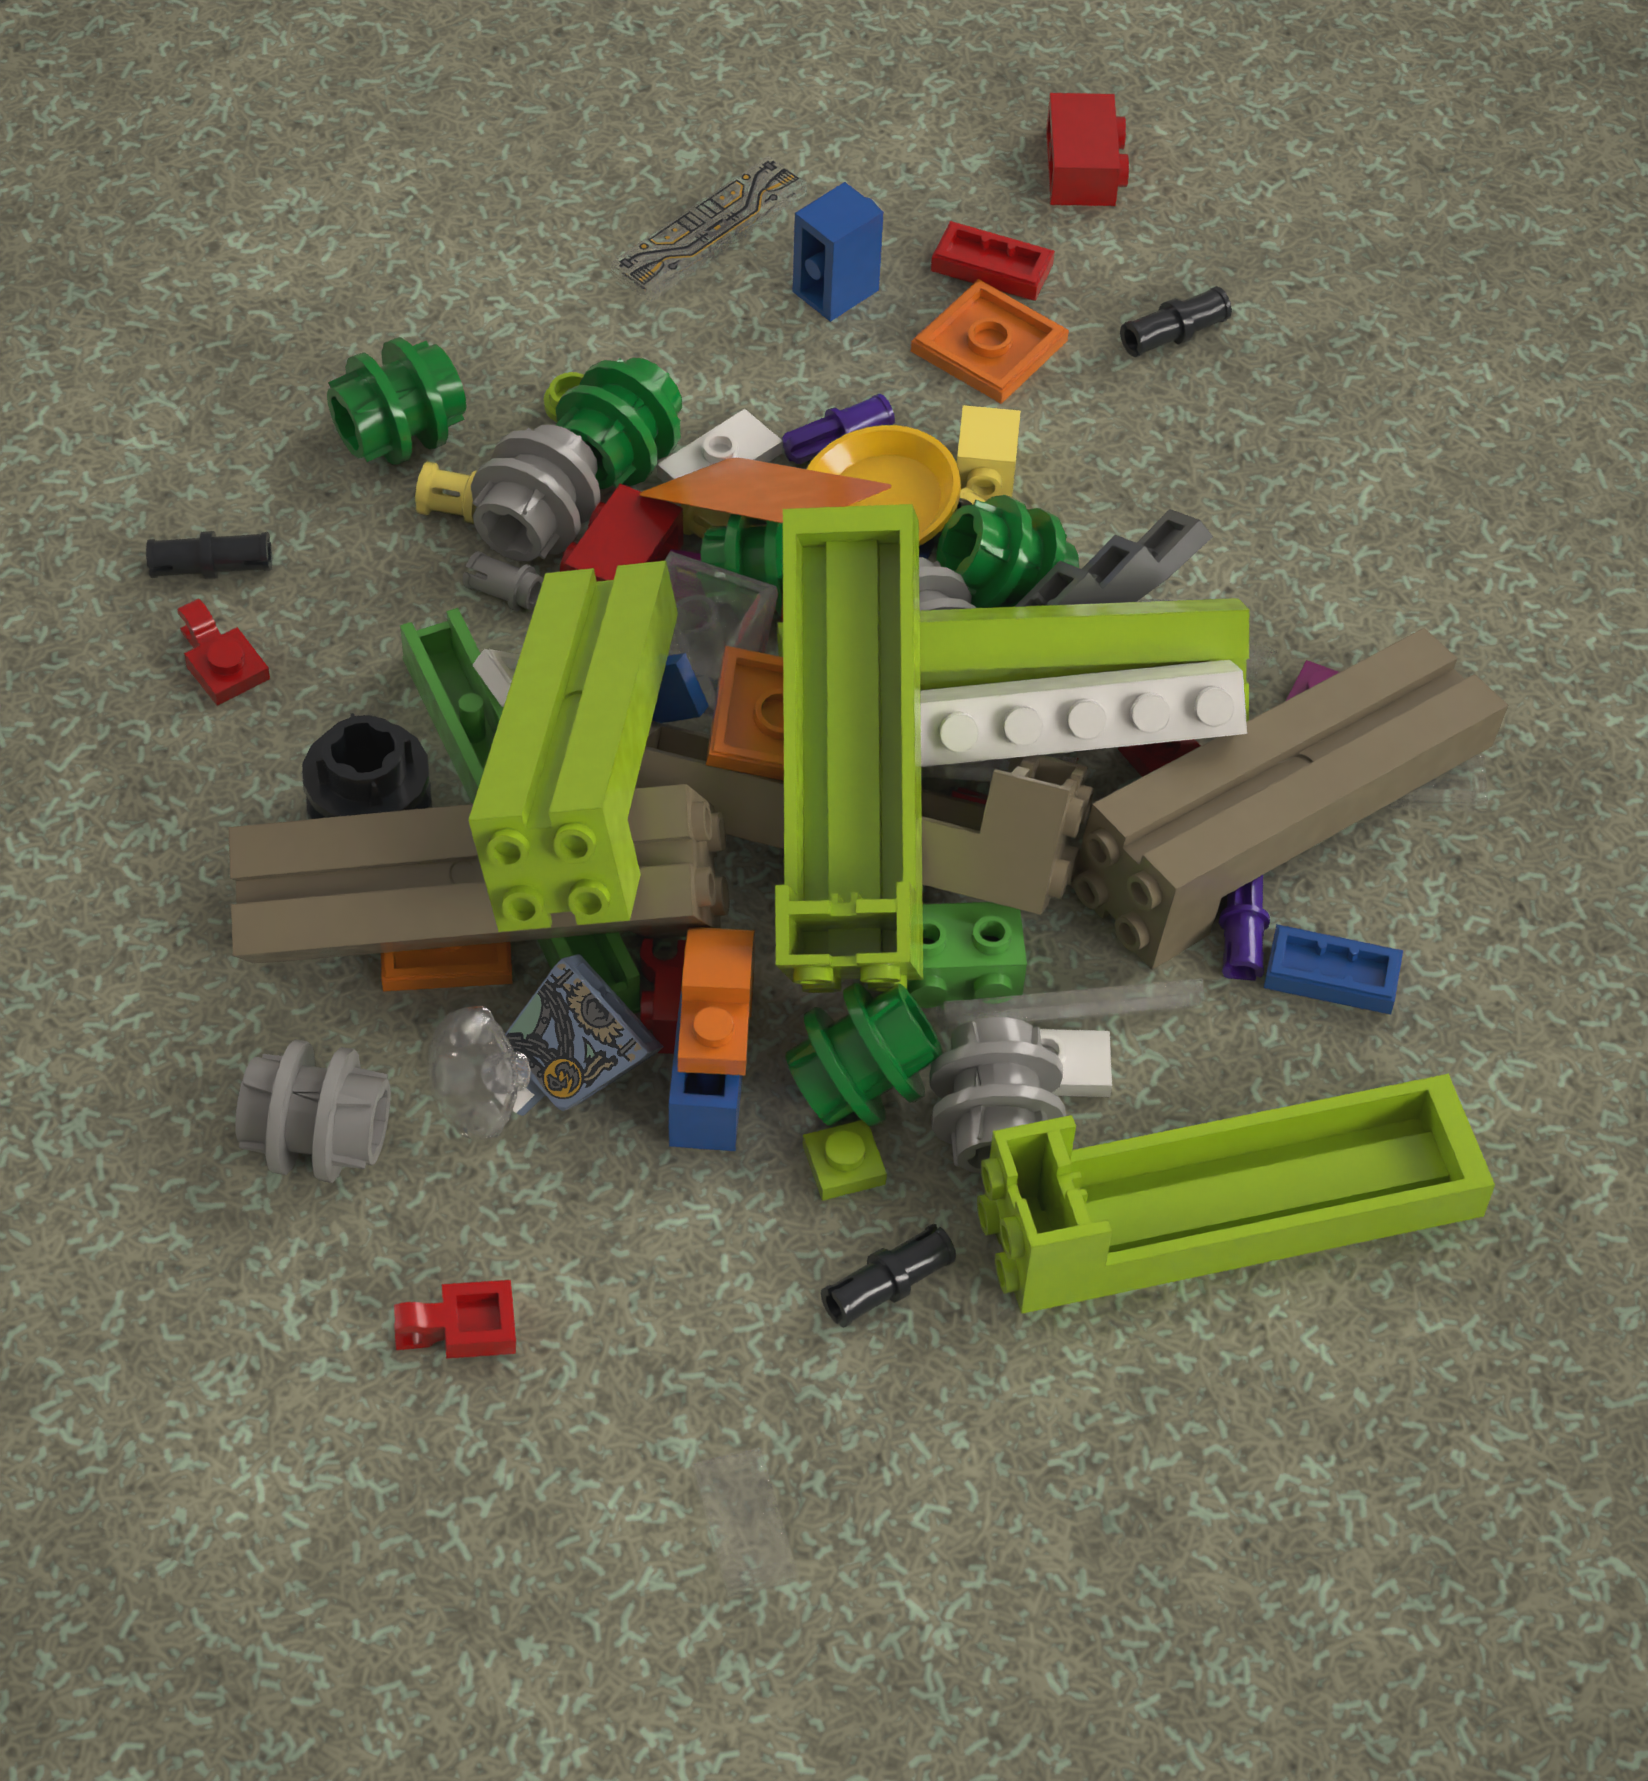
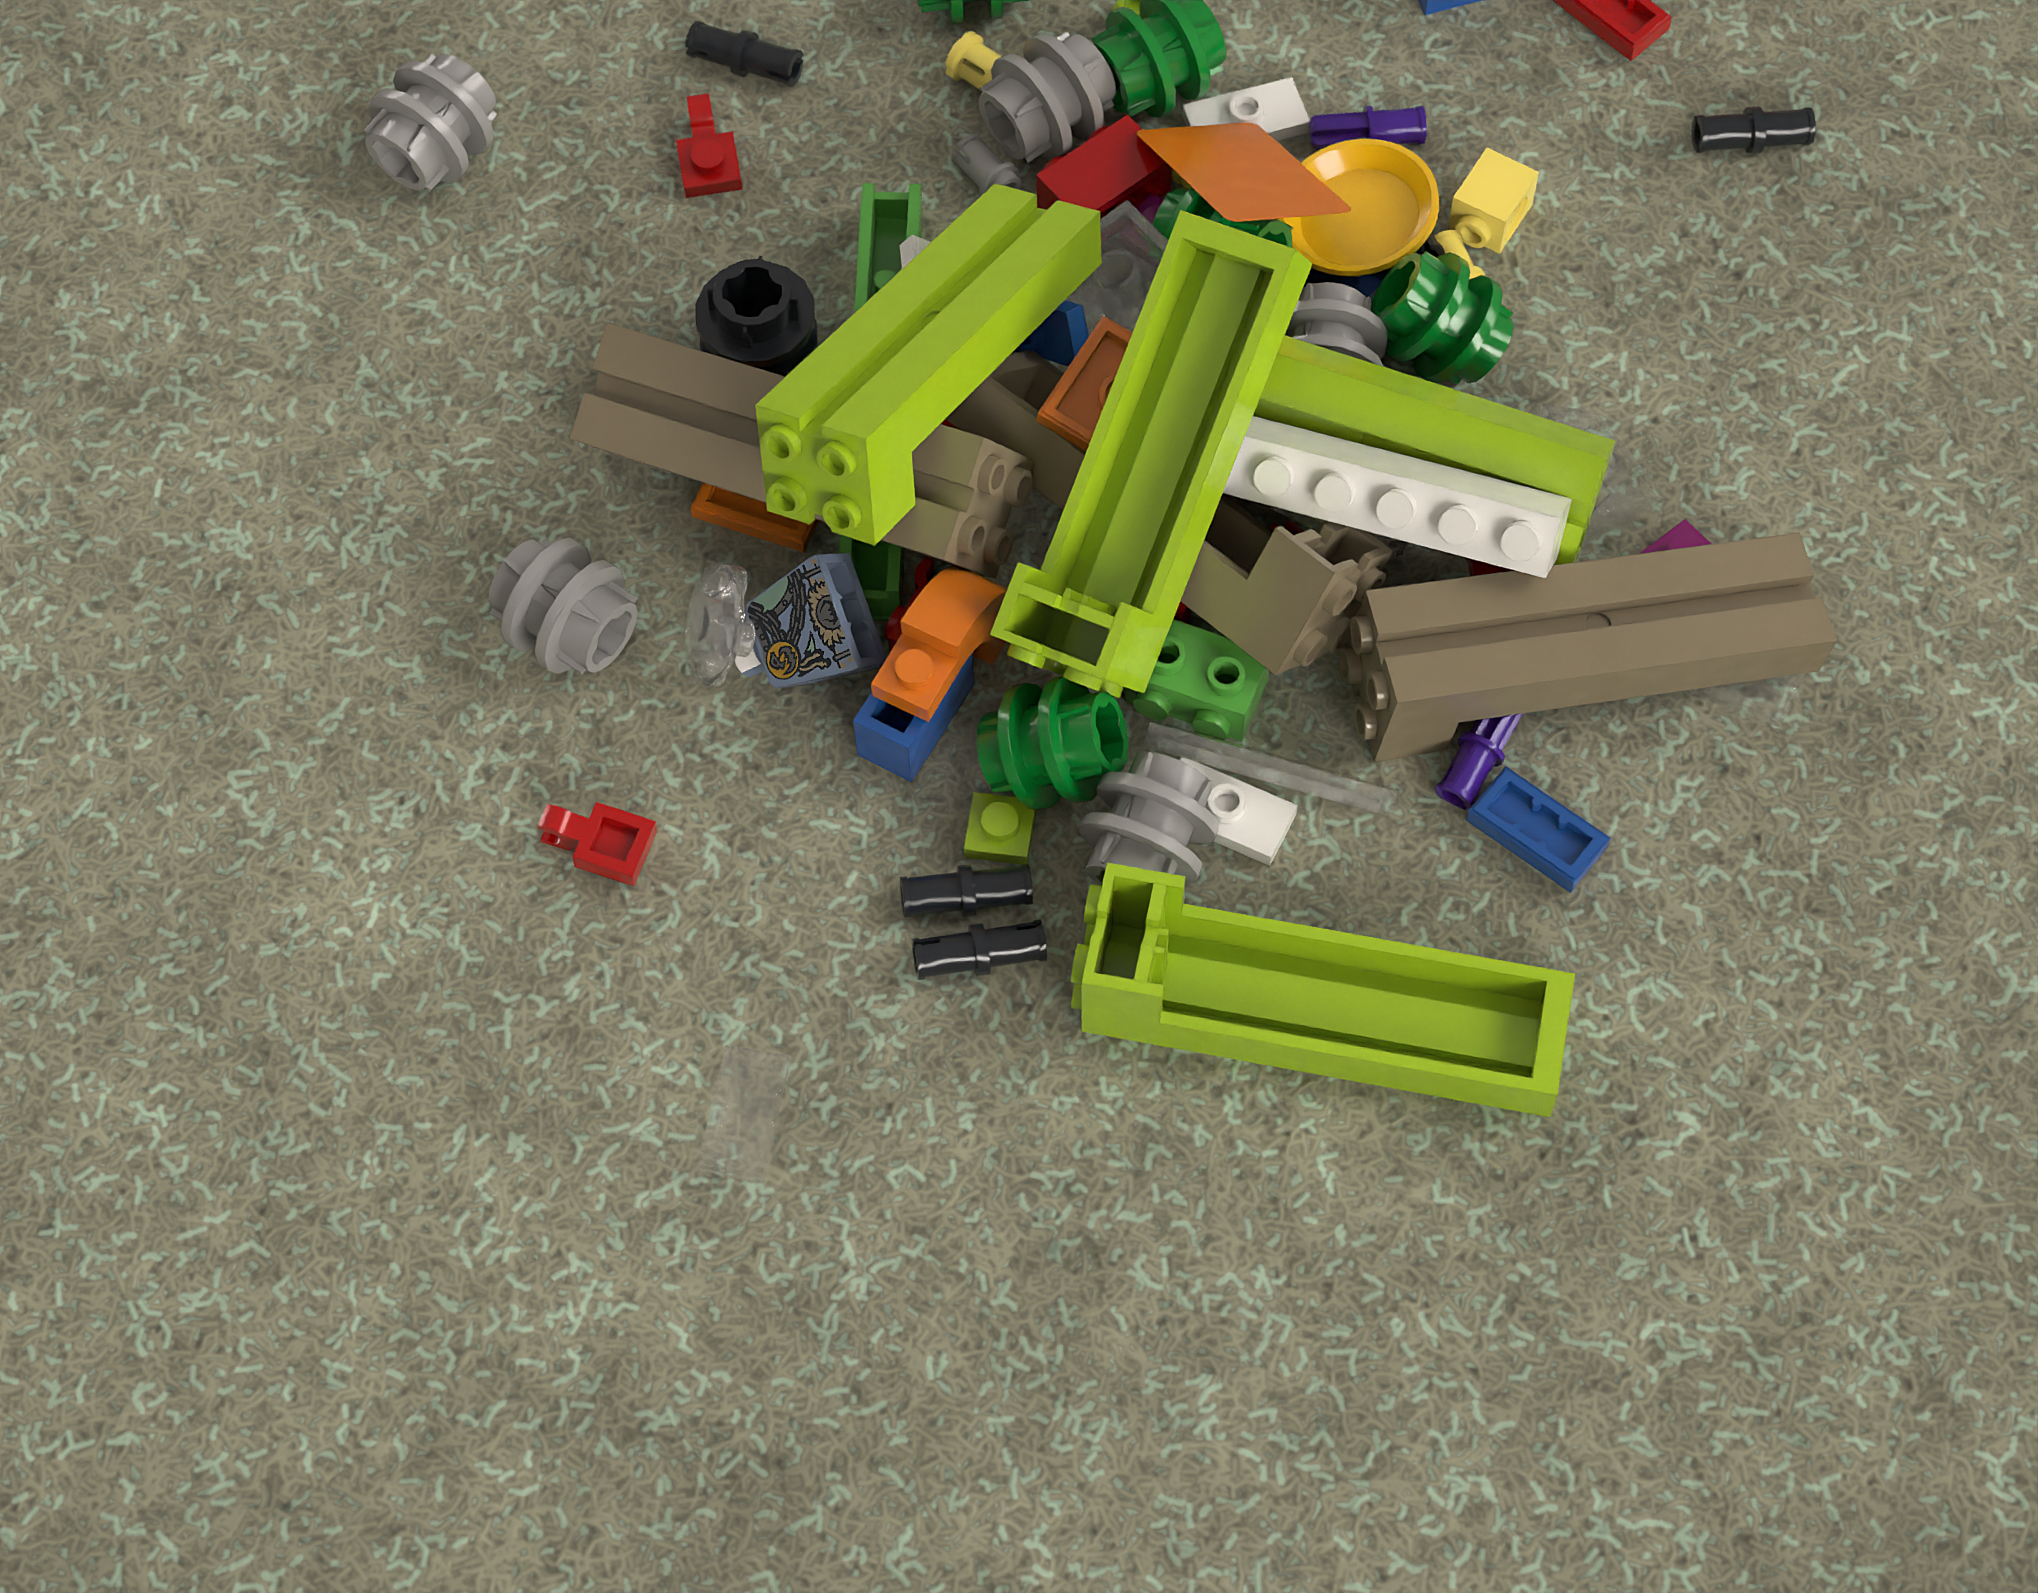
camera: 30 degrees right, 10 degrees up
orange tile [911,279,1069,404] -> none
dark grey slope [1015,509,1213,607] -> none
none -> black pin [900,864,1033,918]

